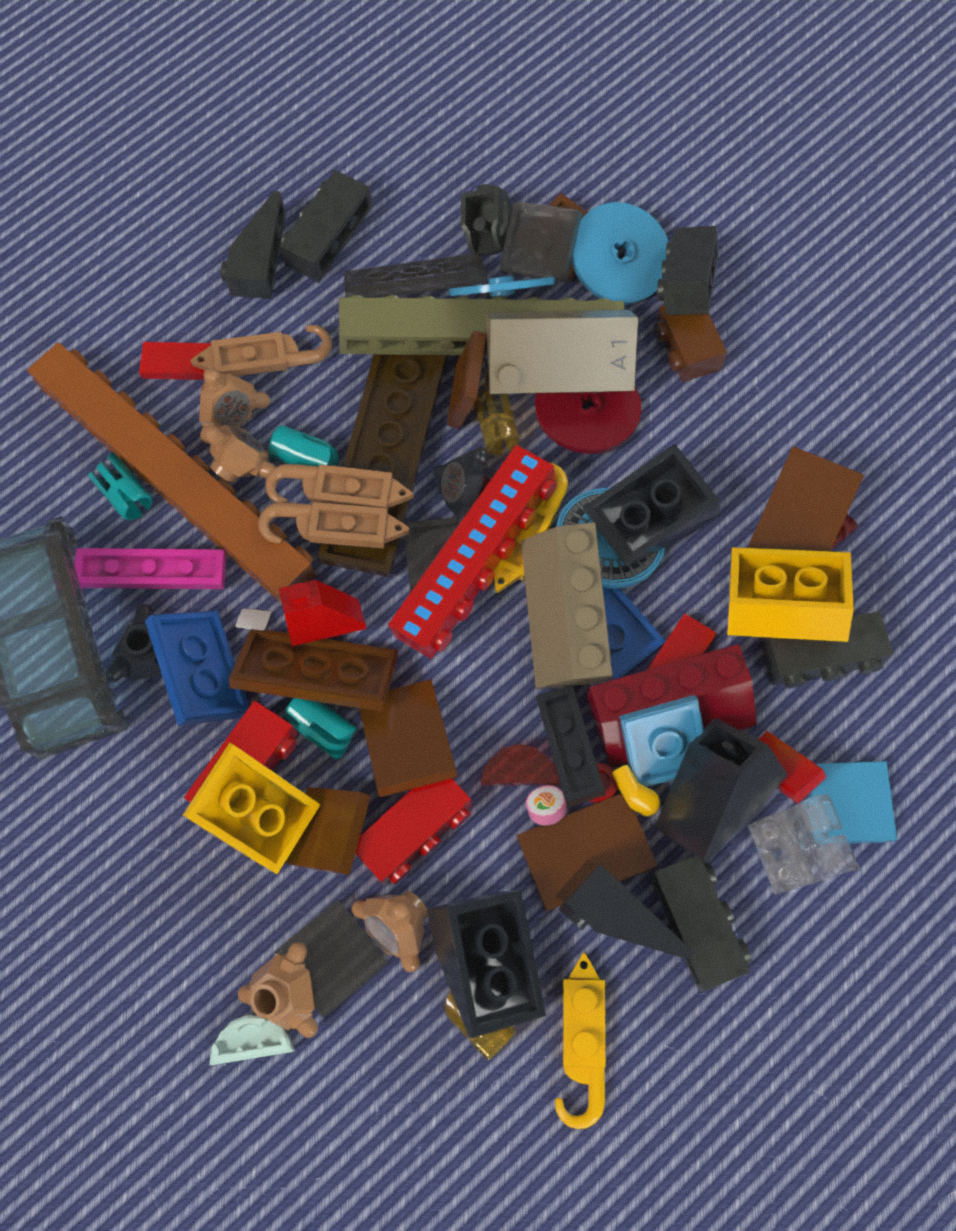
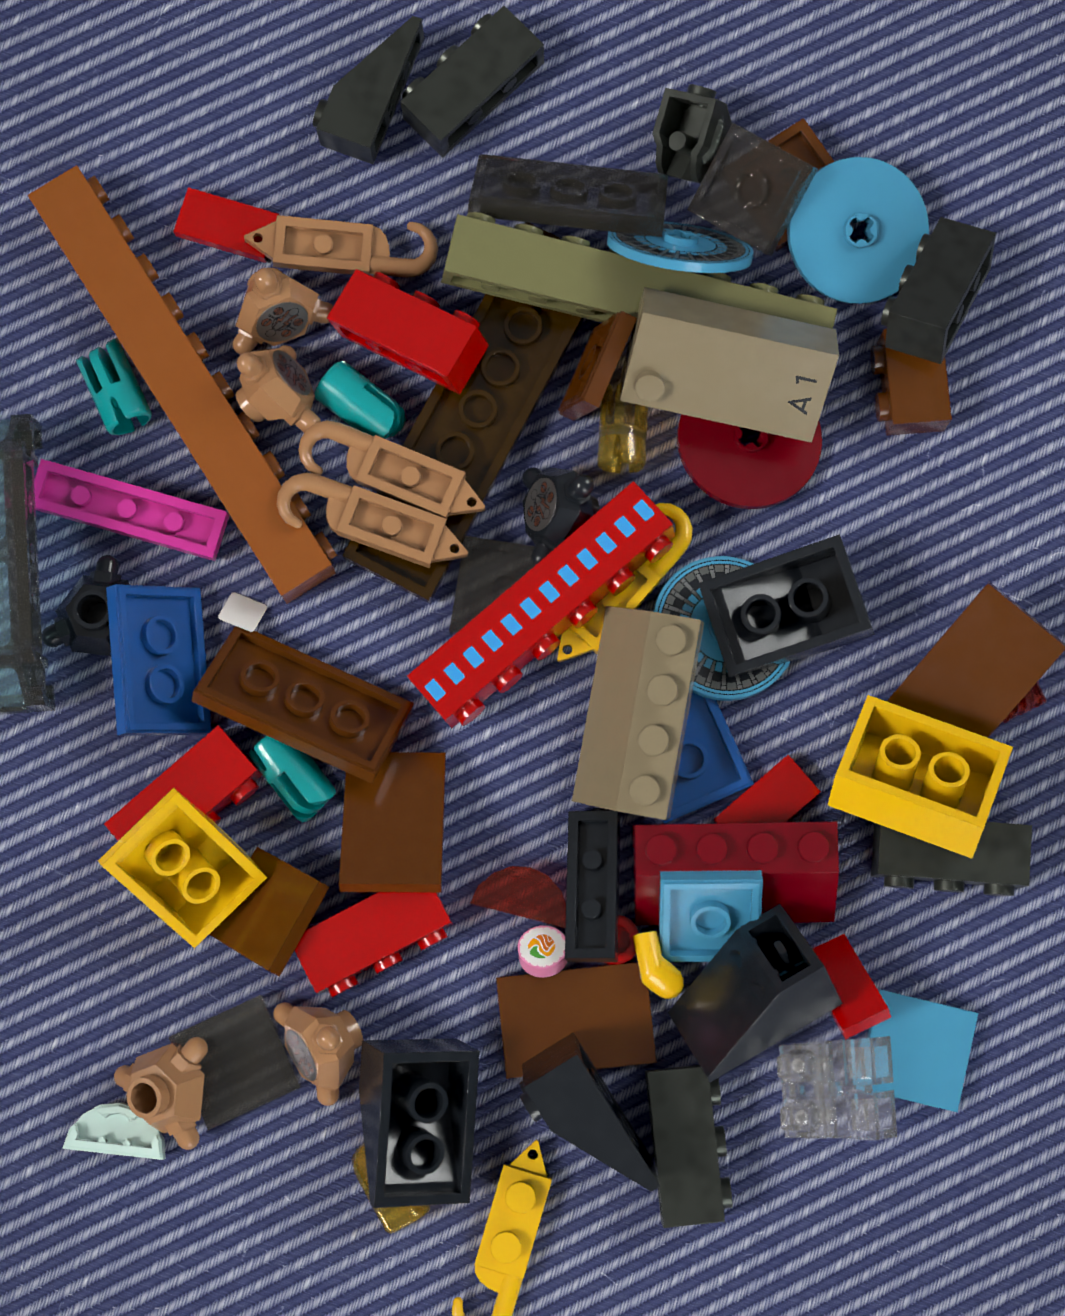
camera: 15 degrees right, 10 degrees up
red slope [278,580,366,646] -> none
none -> red brick [327,269,489,394]

